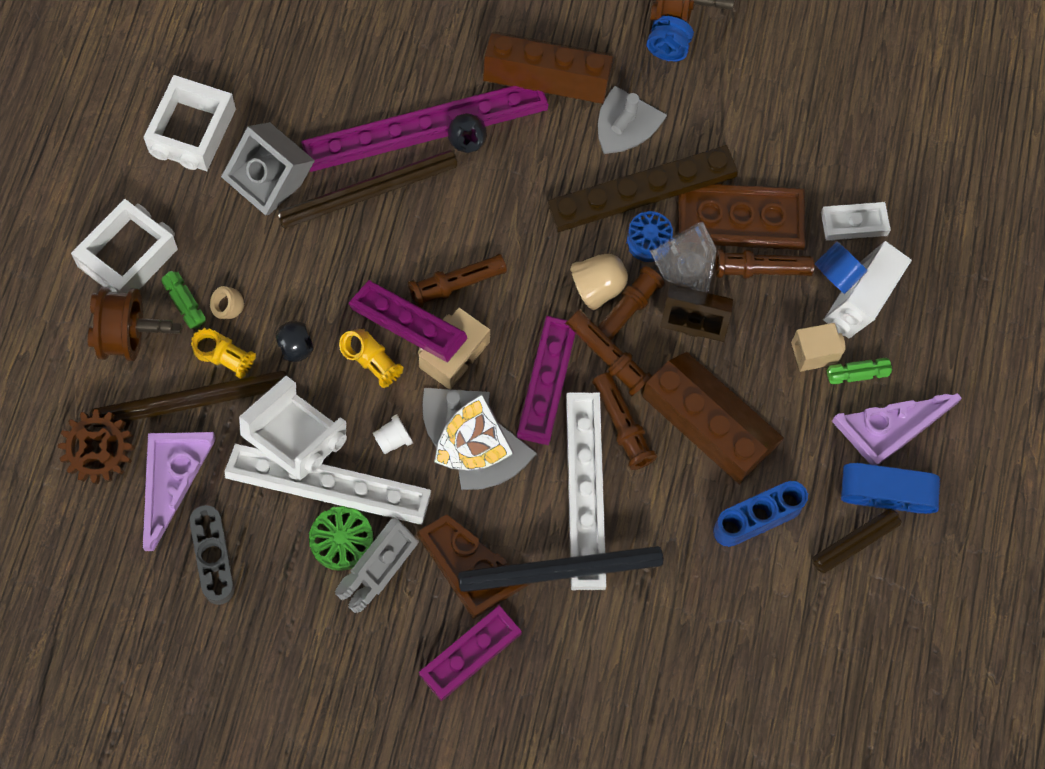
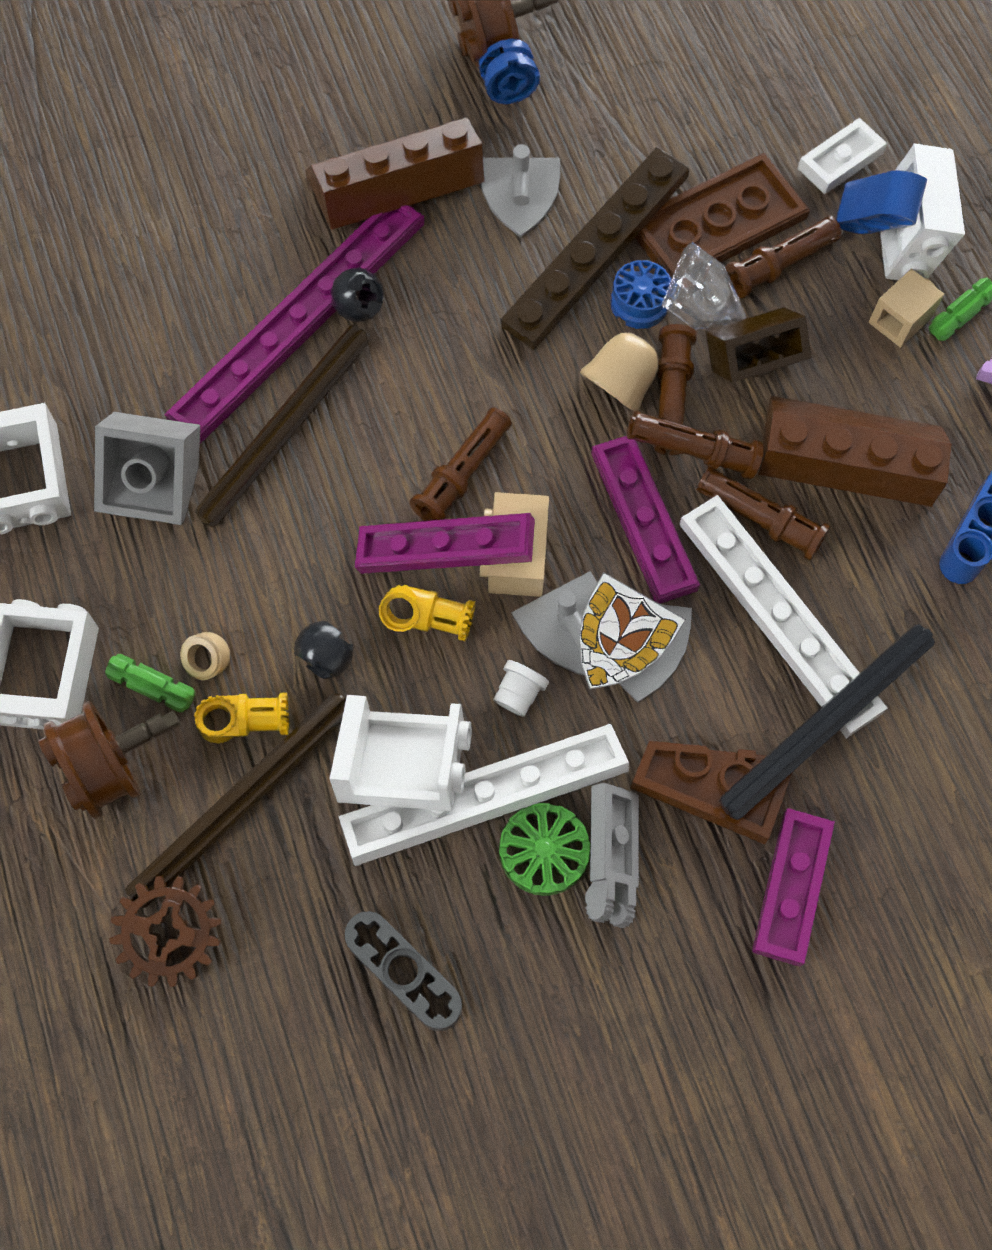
camera: 30 degrees left, 0 degrees up
lavender wing [143,432,215,551] -> none

